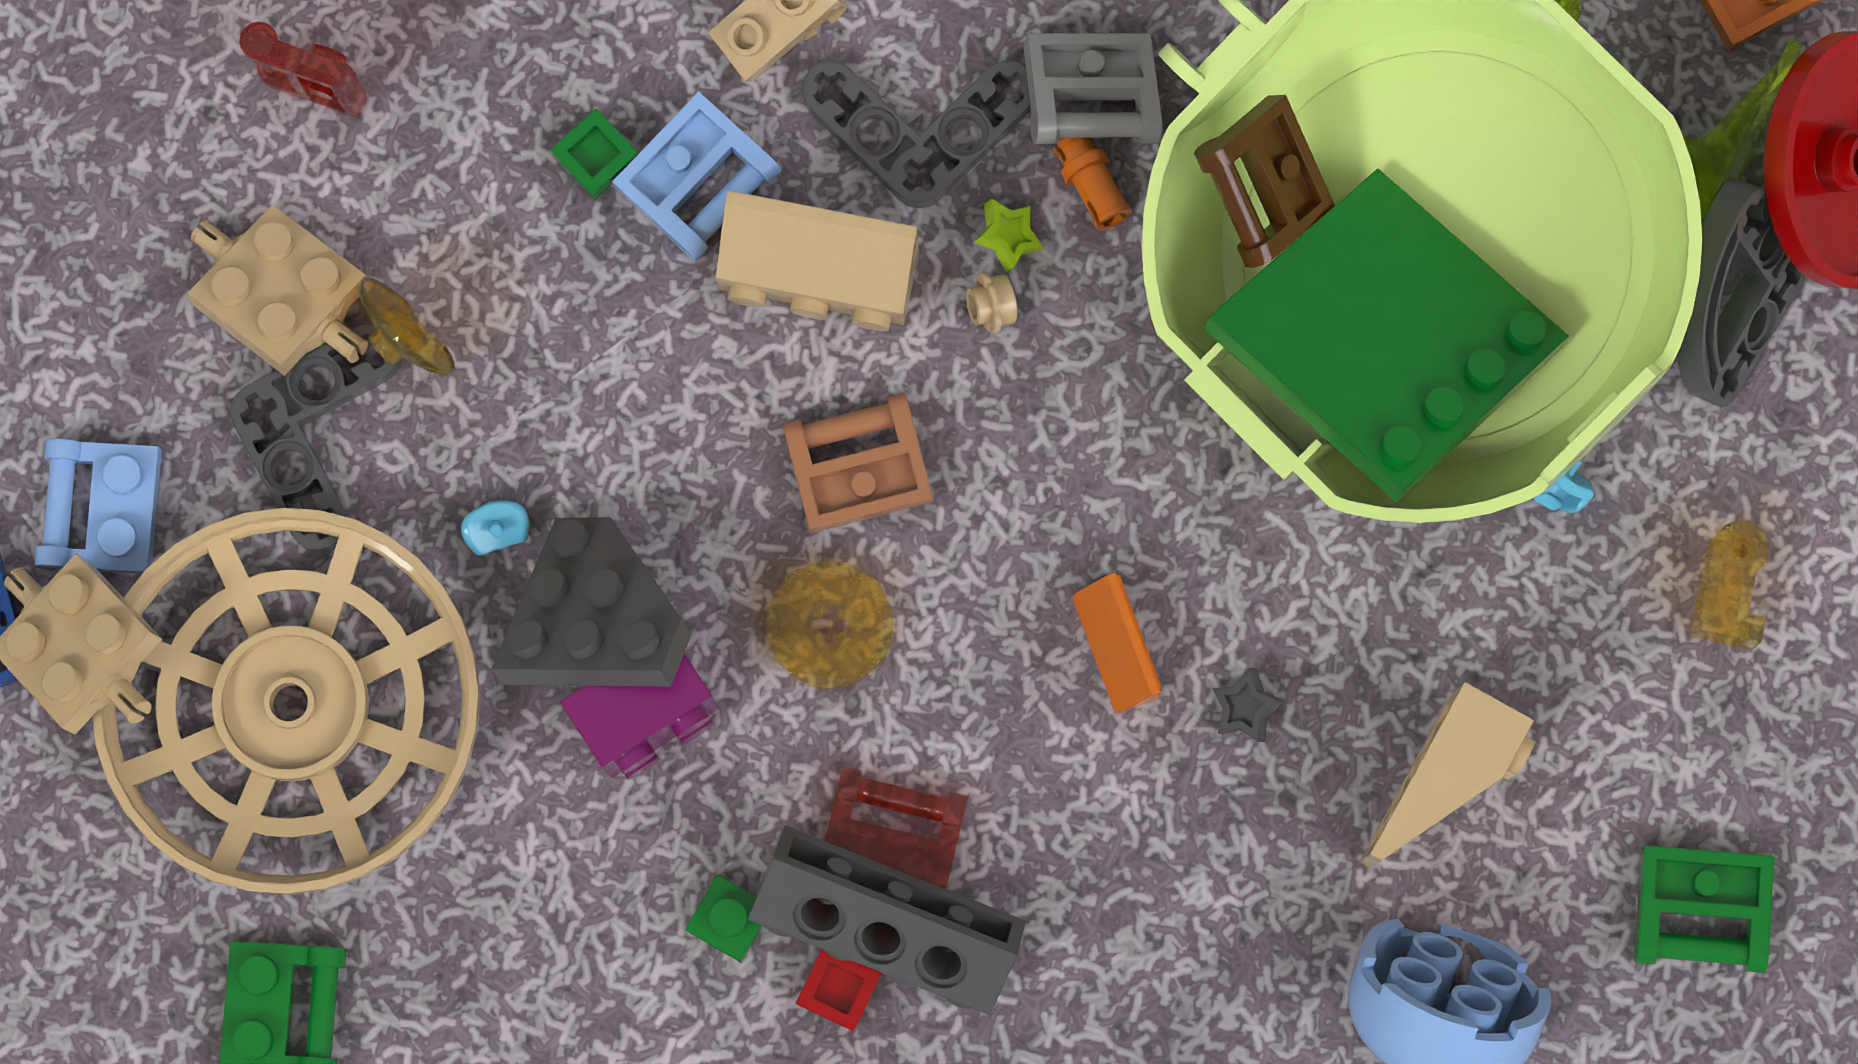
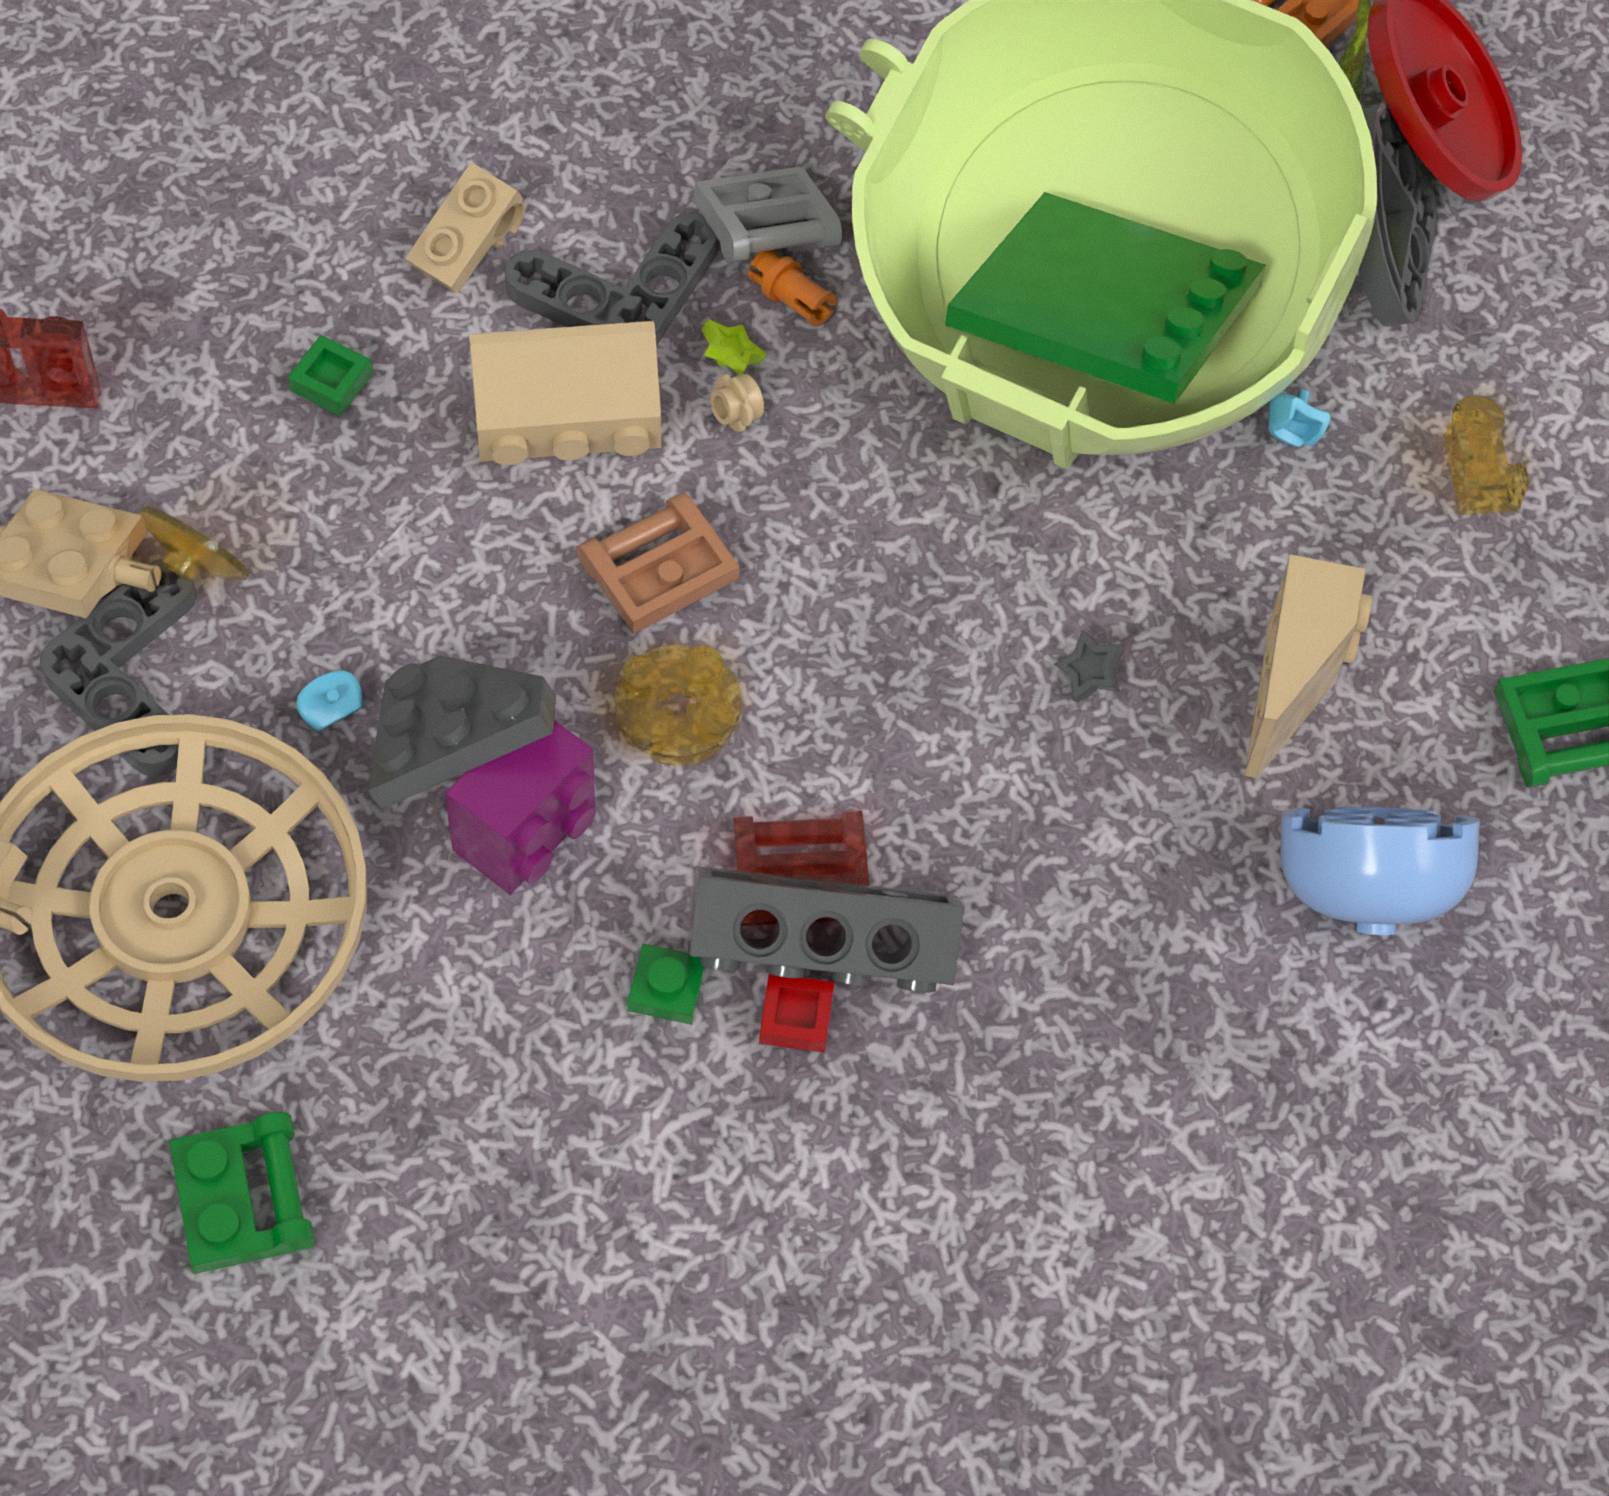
camera: 25 degrees left, 20 degrees down
light blue plate [612,91,782,262] -> none
orange slope [1072,572,1162,713] -> none
reddish brown plate [1194,95,1335,268] -> none

